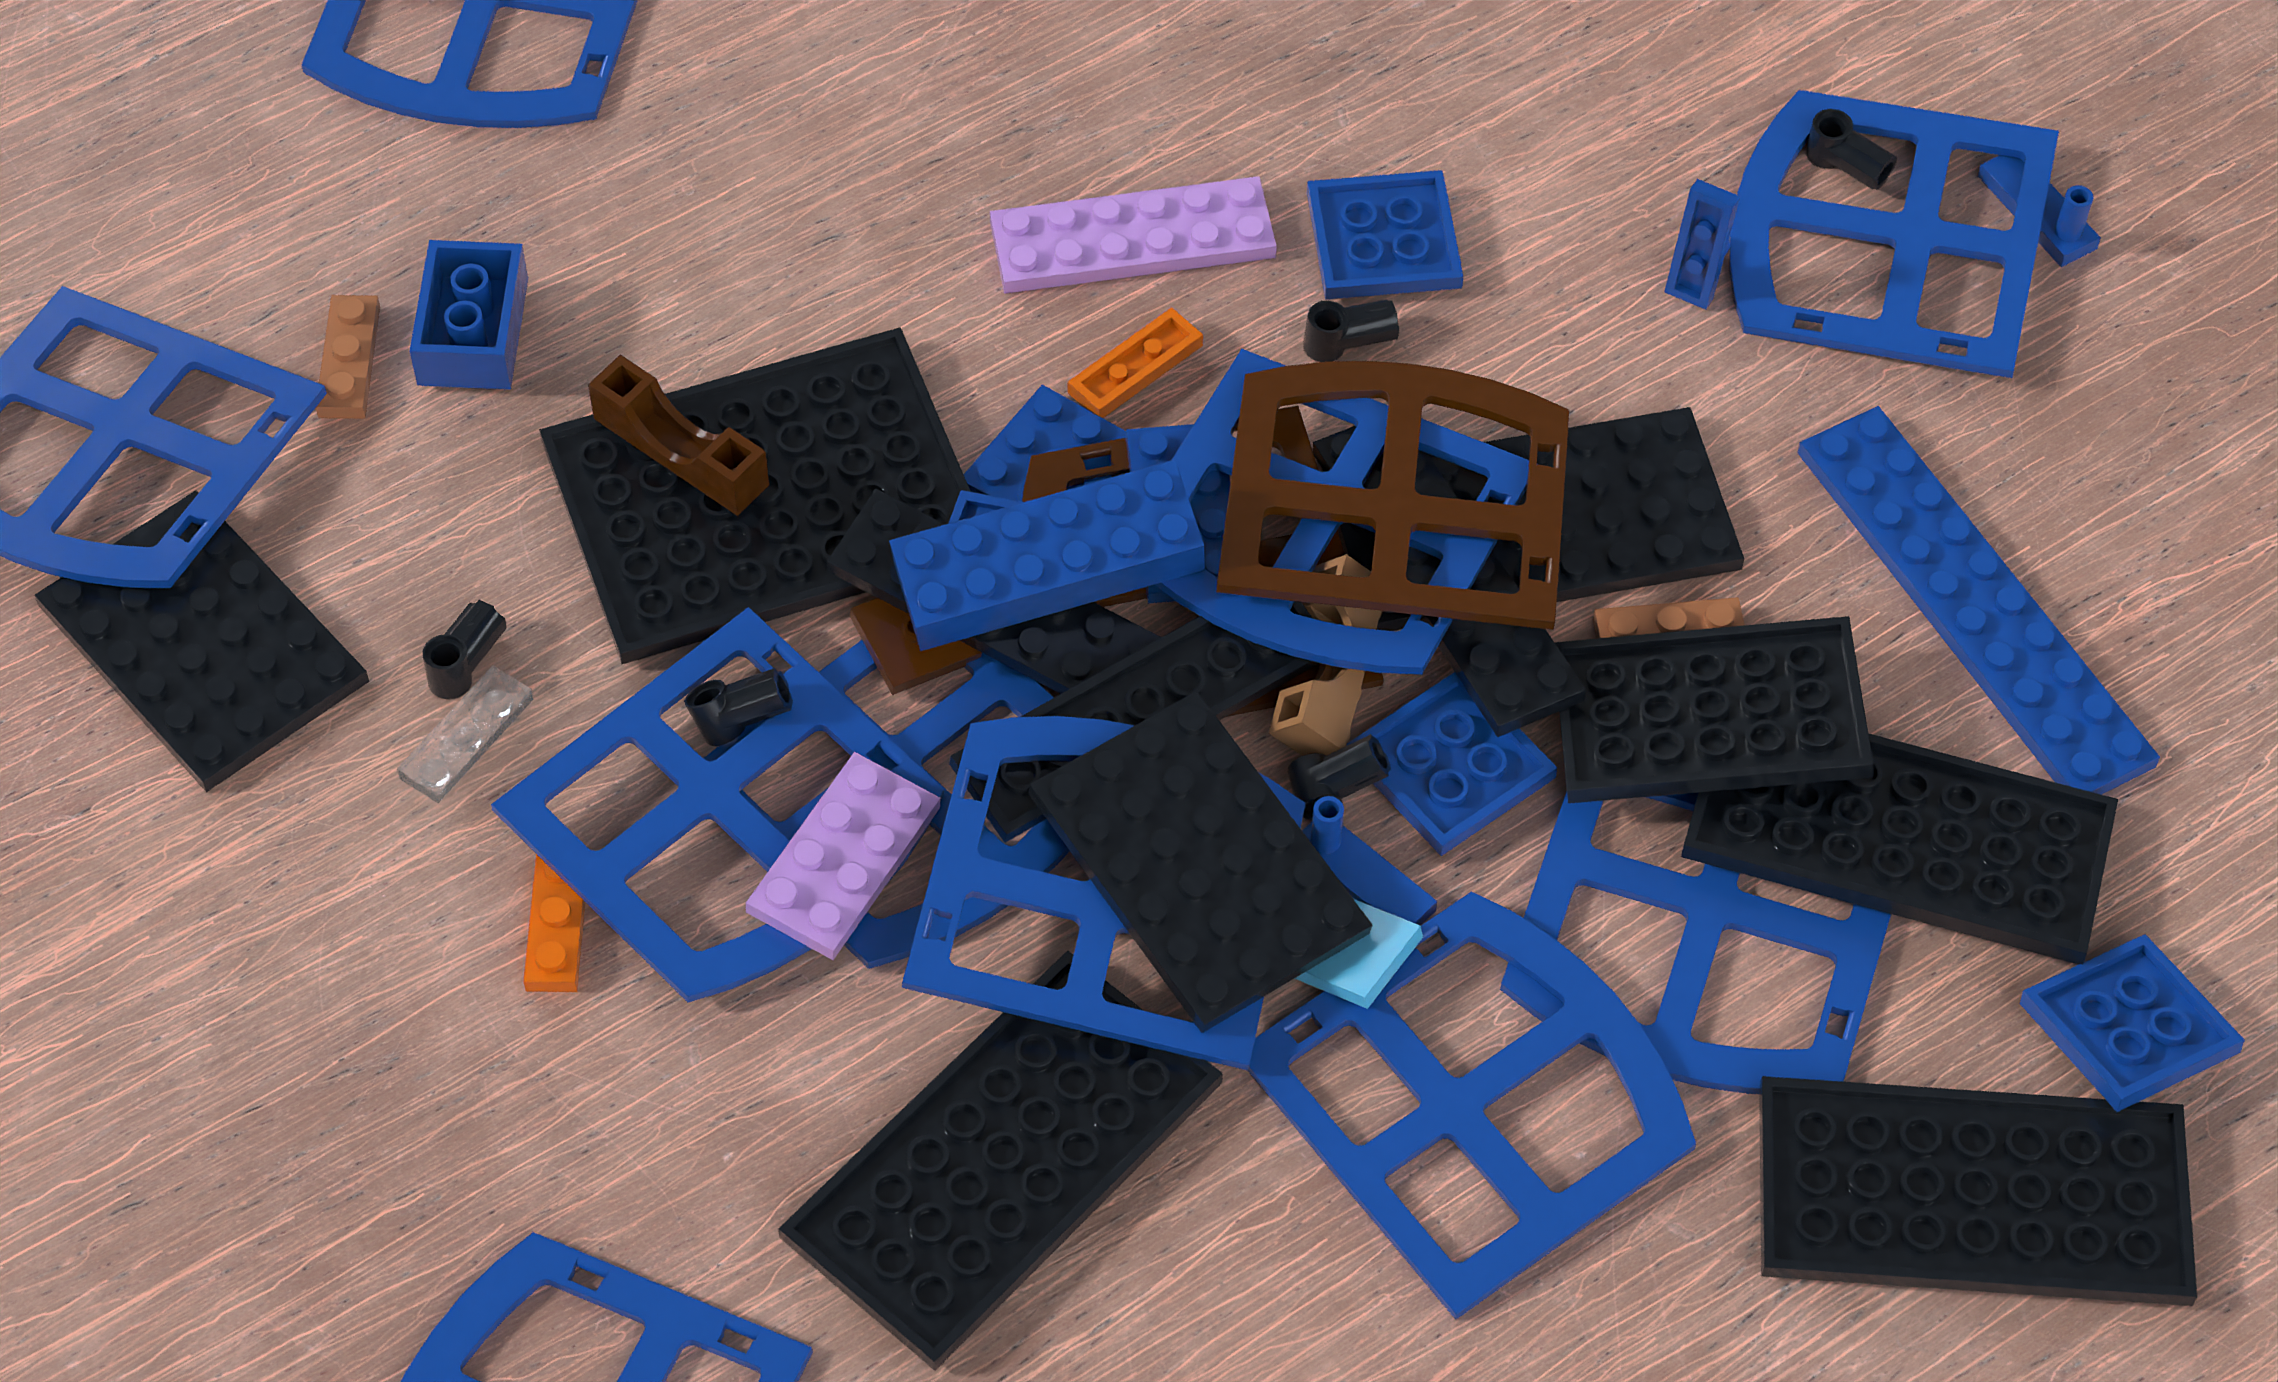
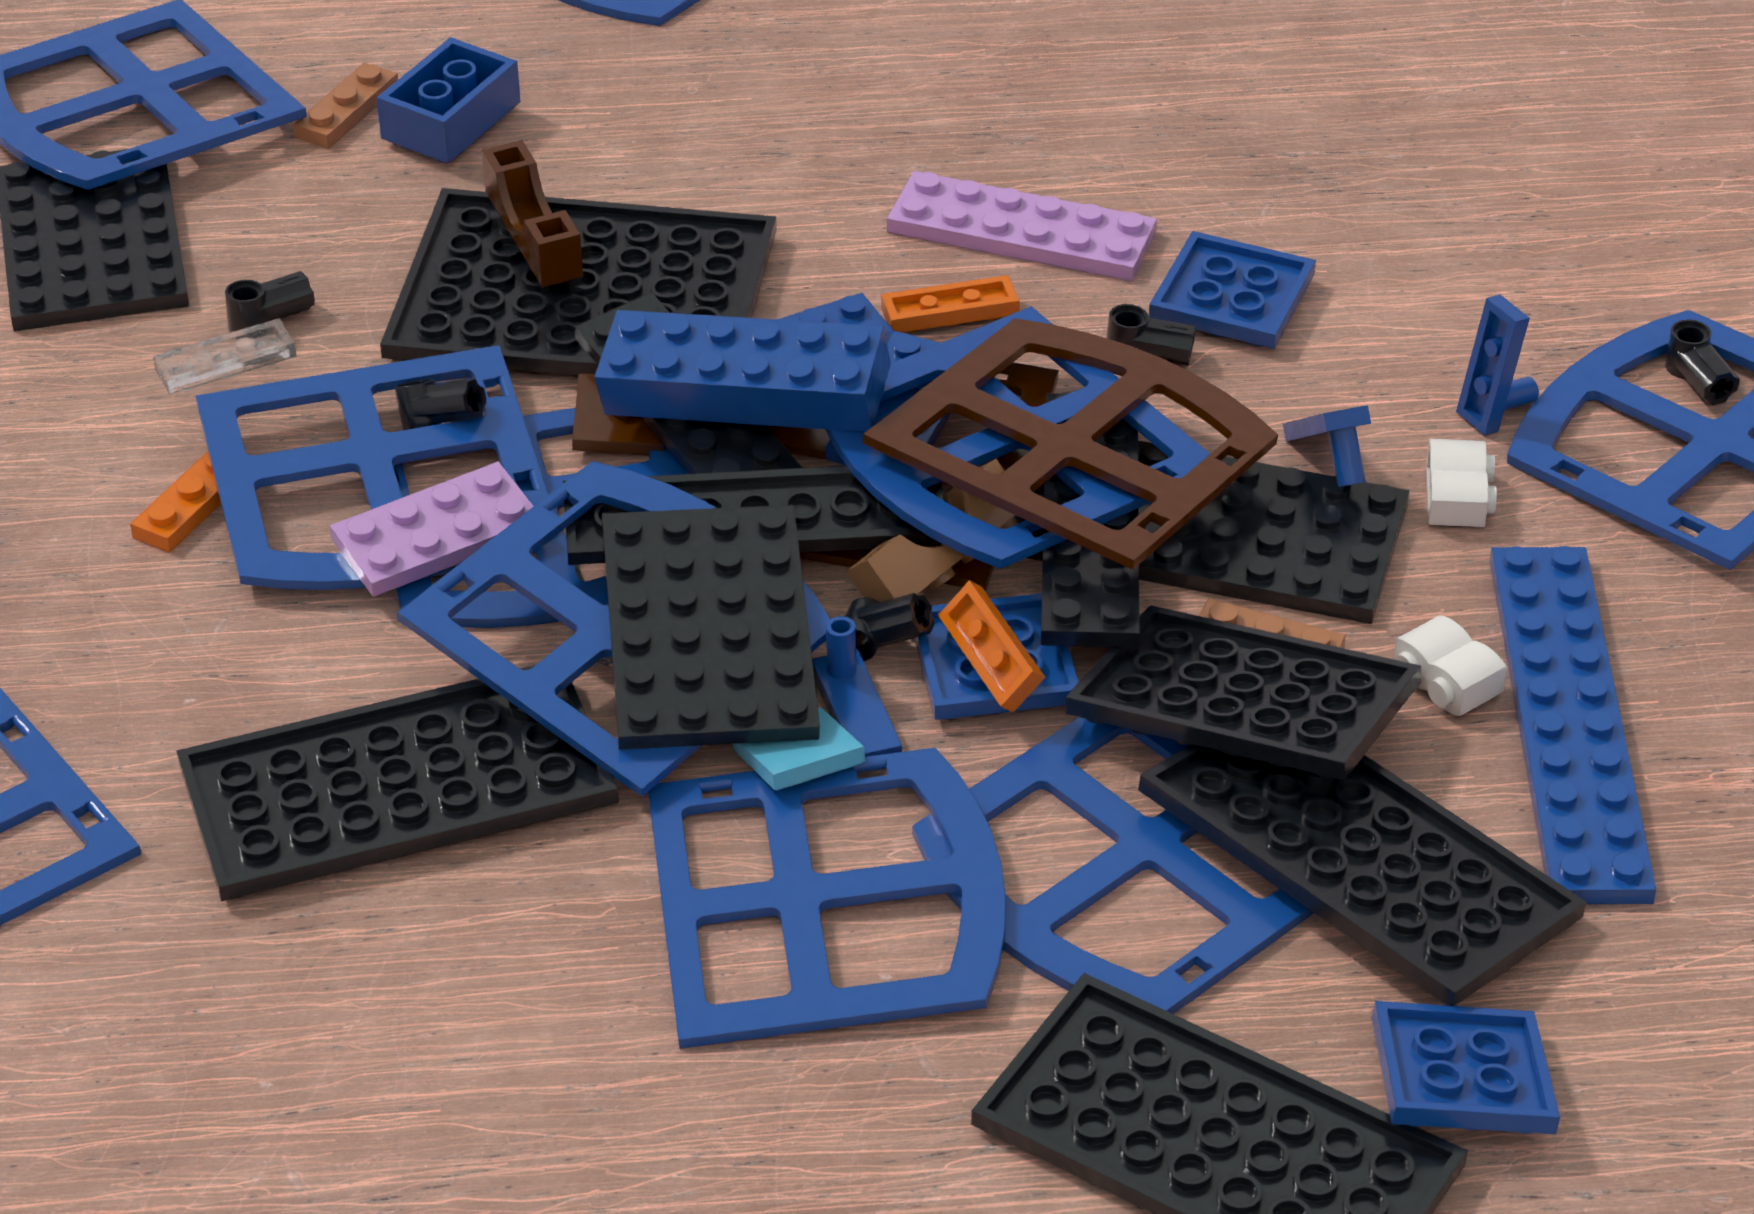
camera: 30 degrees right, 15 degrees down
none -> orange plate [938,580,1045,713]
none -> blue piece [1283,405,1371,487]
none -> white brick [1394,615,1507,716]
none -> white brick [1426,438,1497,527]

